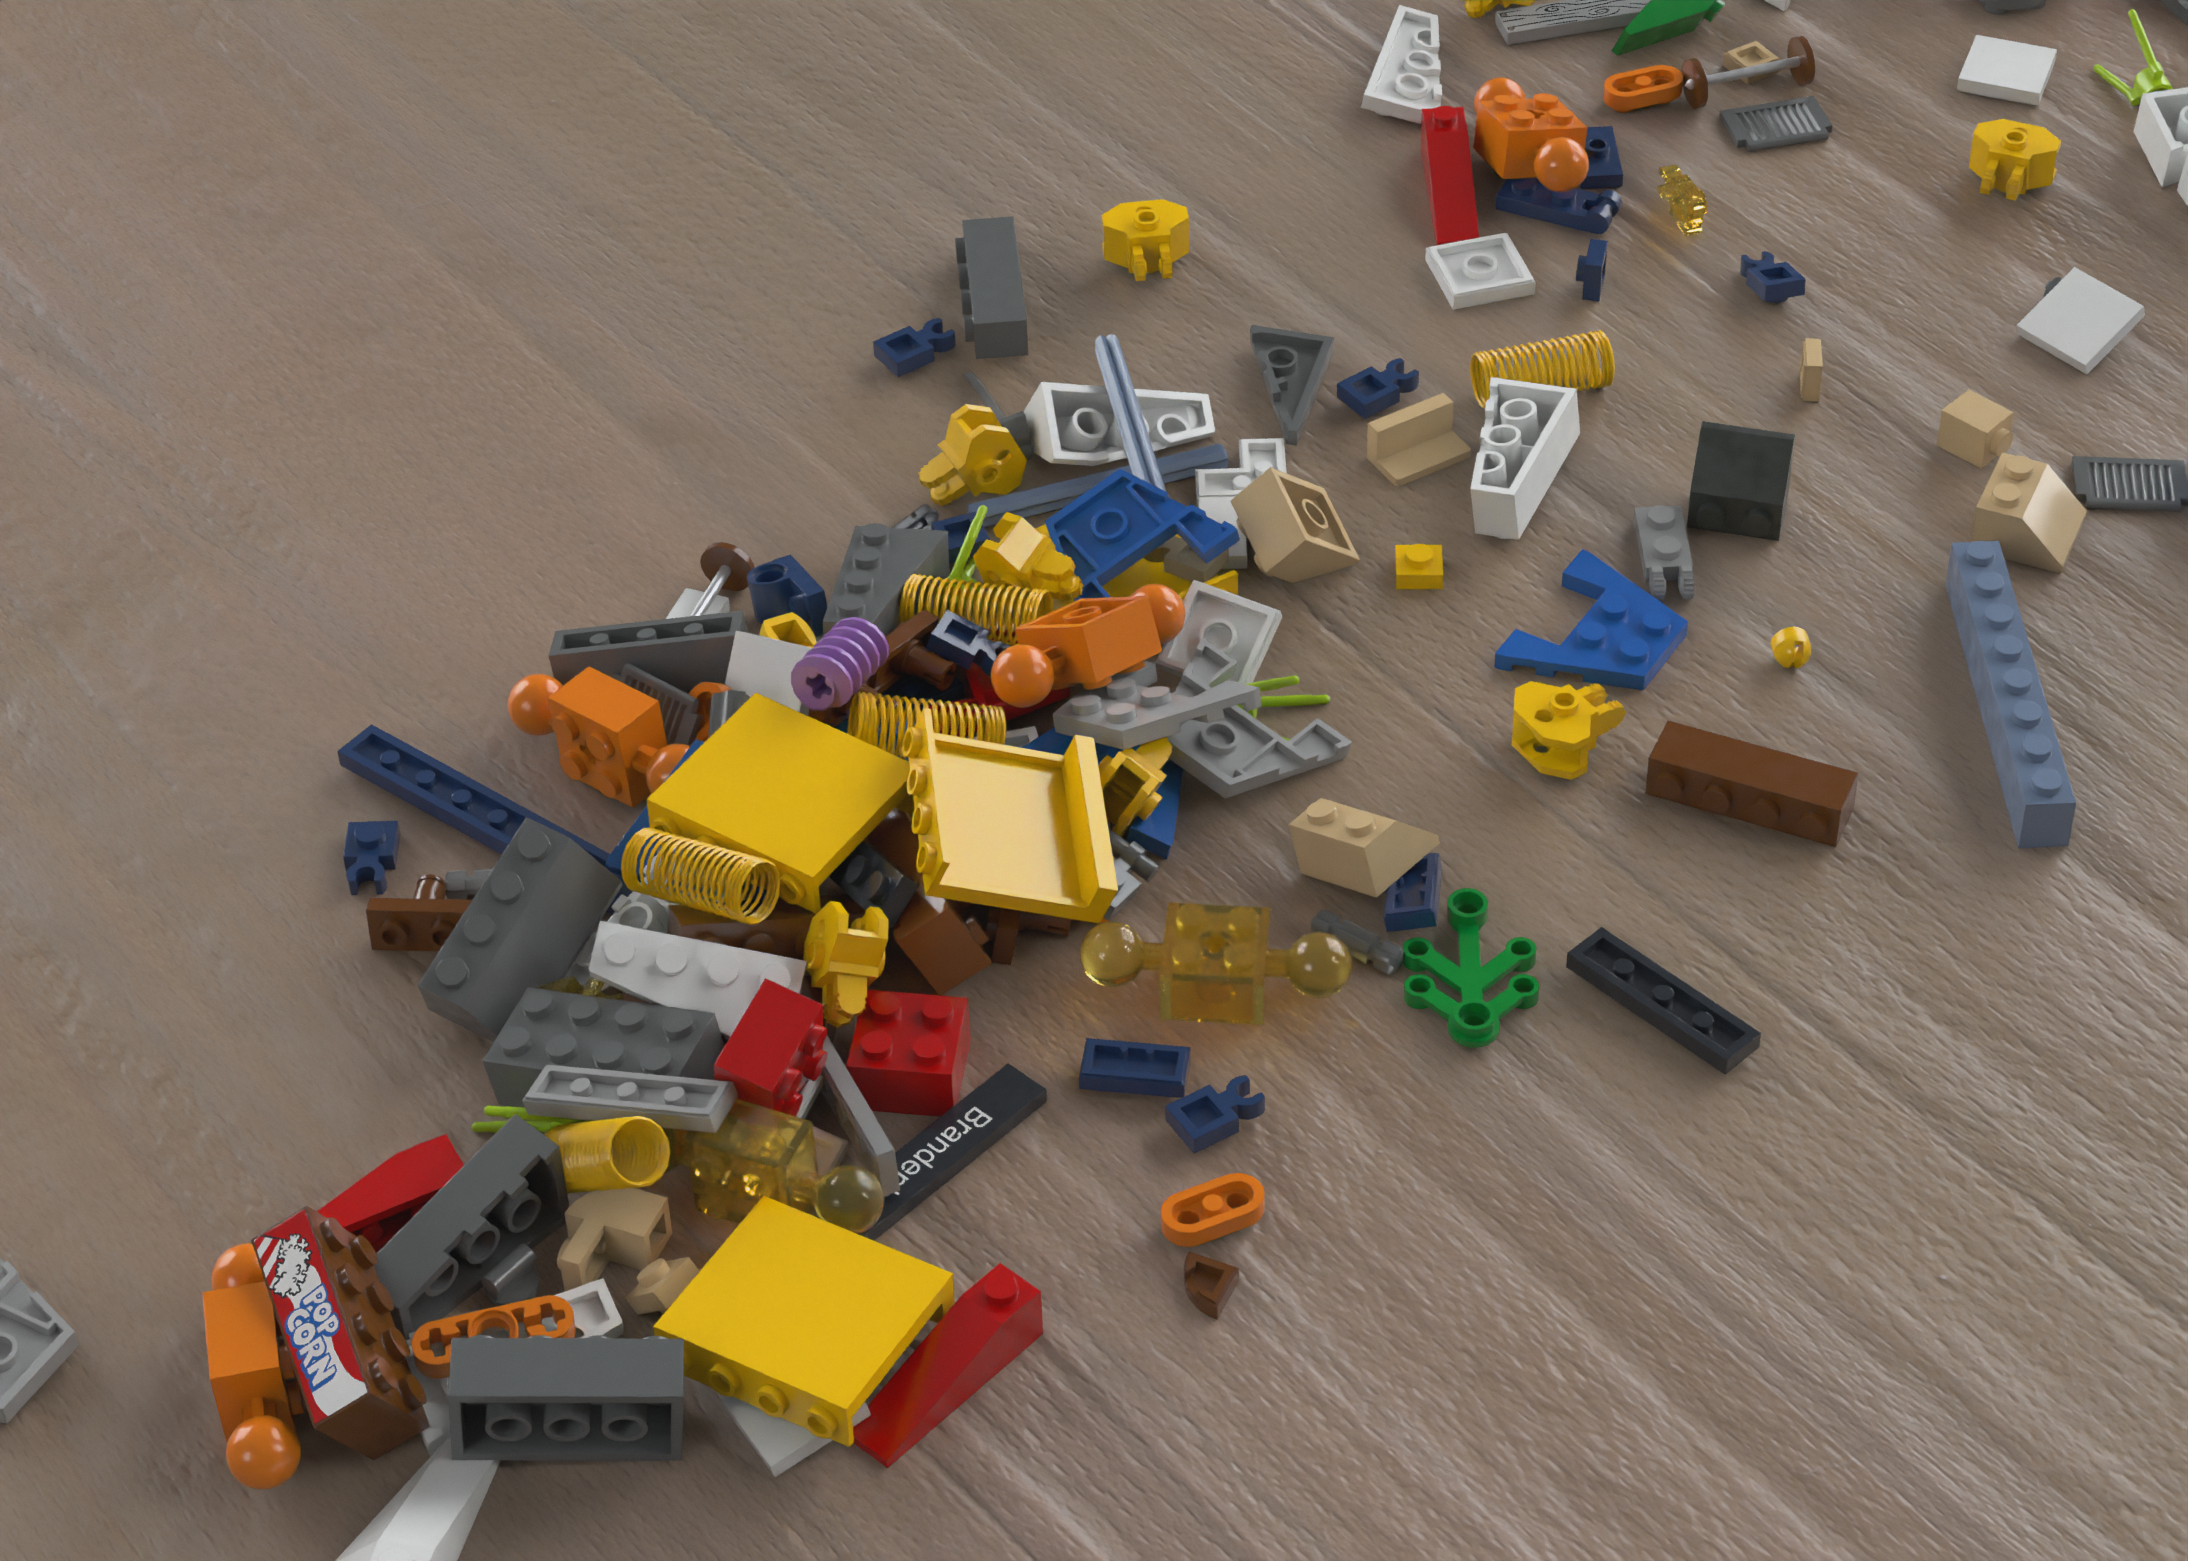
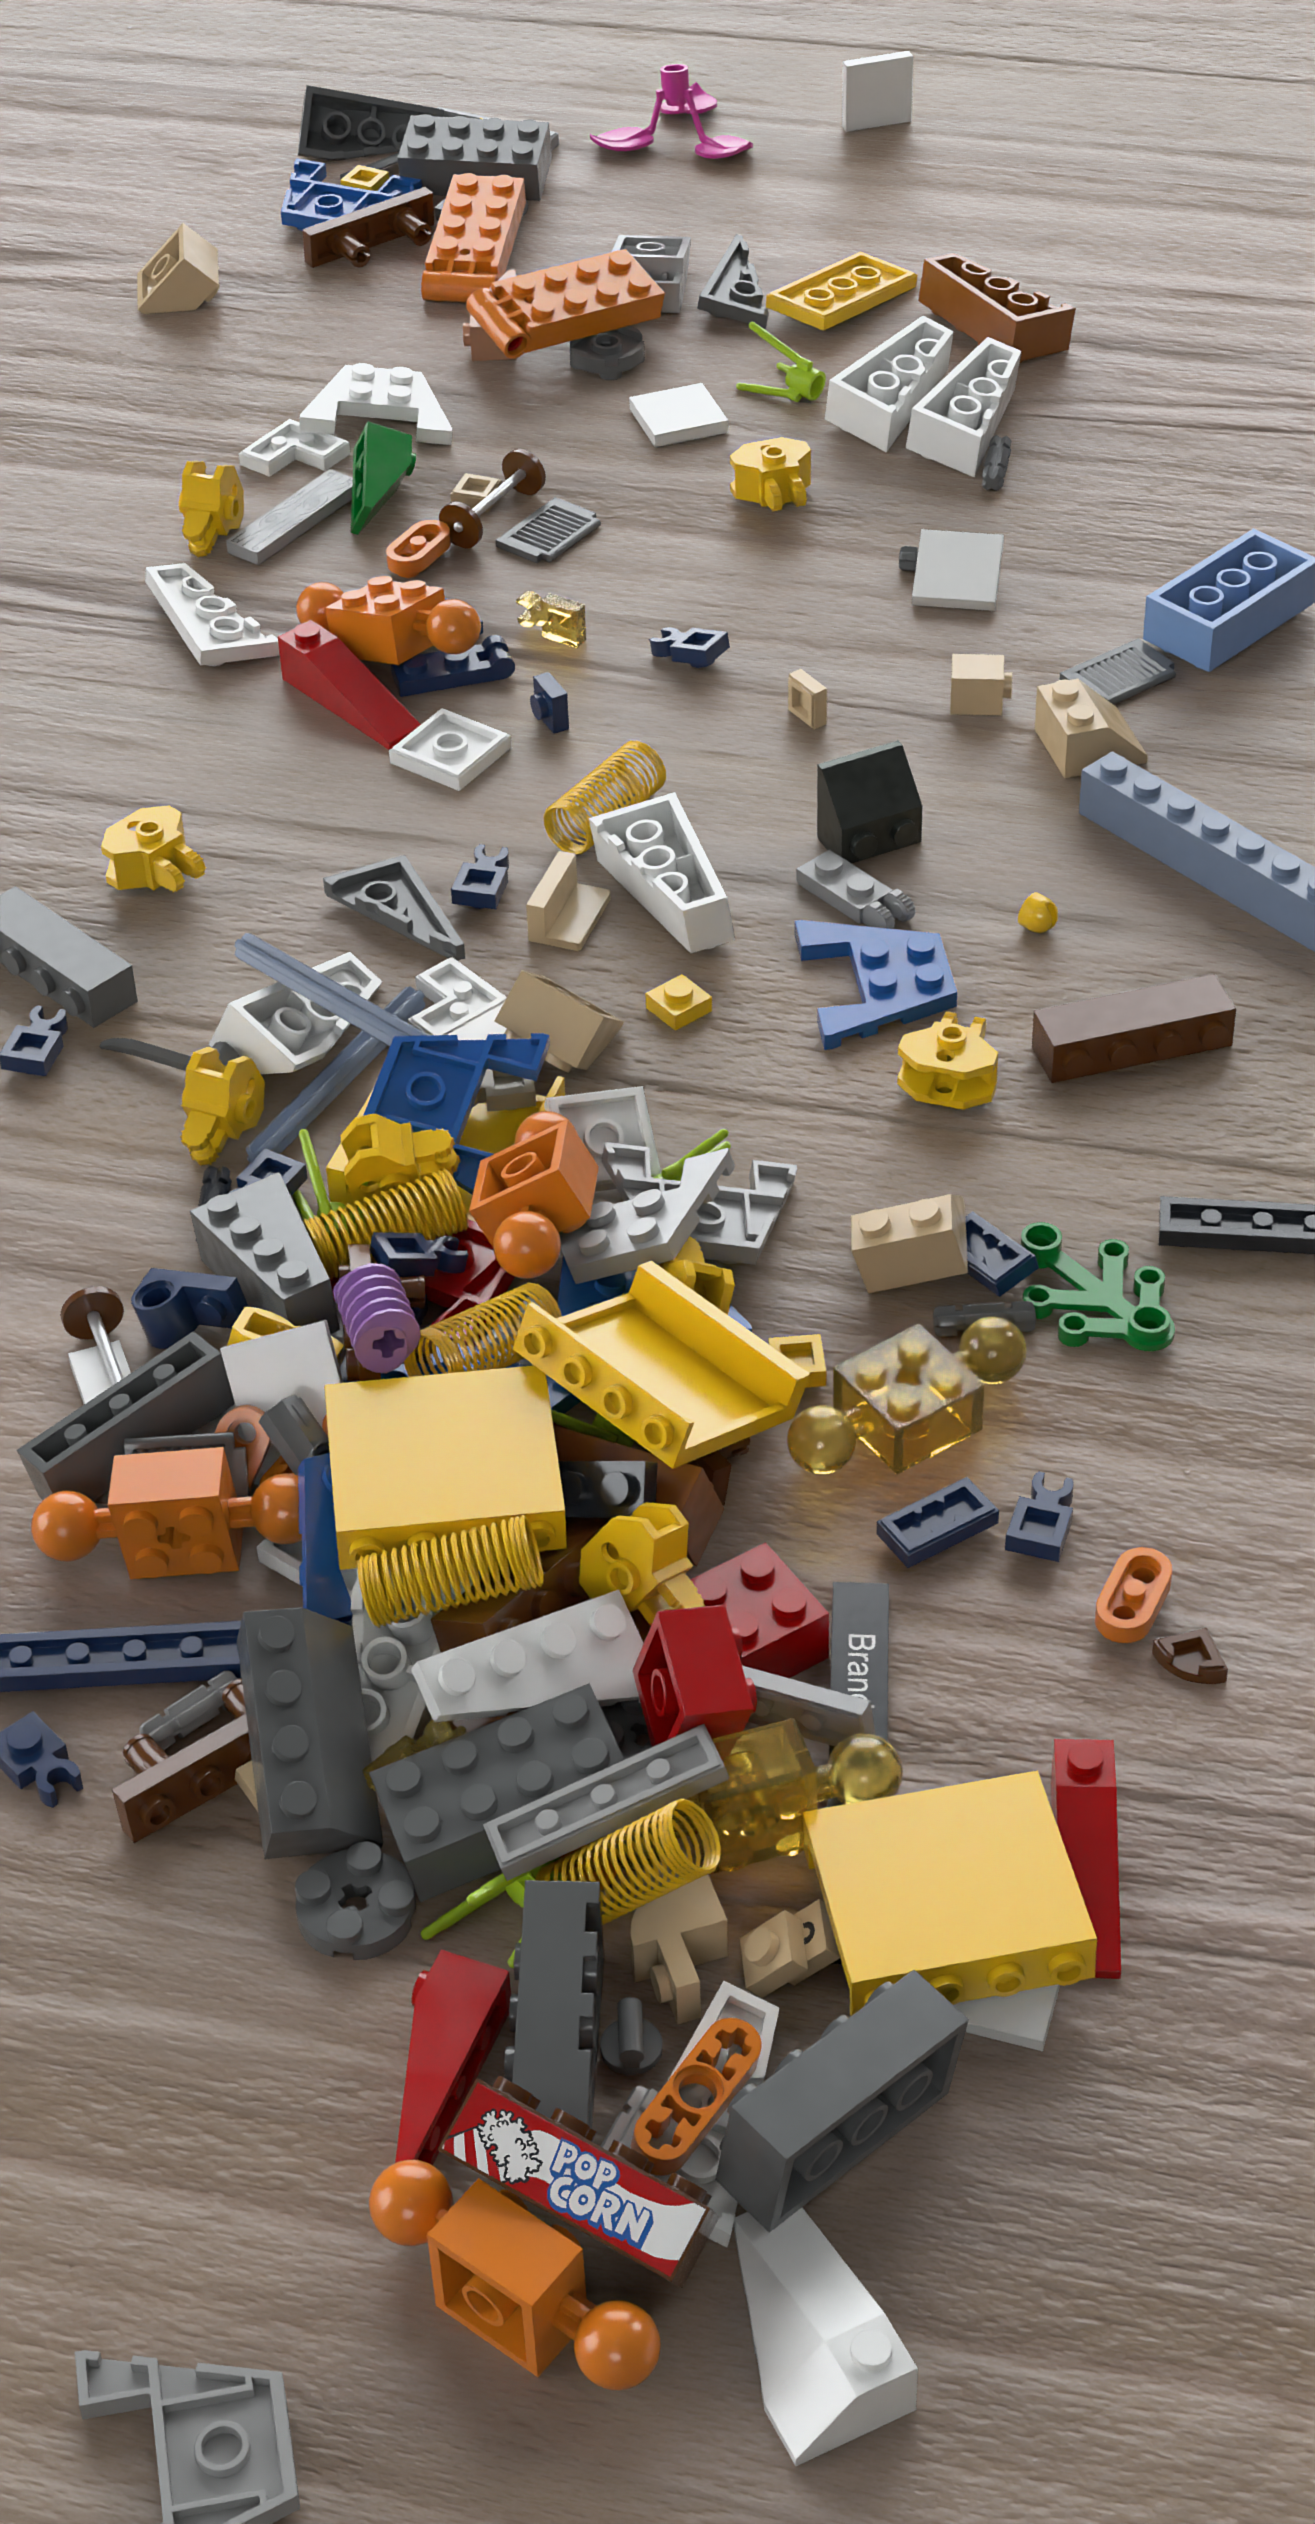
camera: 40 degrees left, 0 degrees up
none -> dark grey plate [295,1841,416,1960]
none -> yellow plate [768,1334,827,1388]

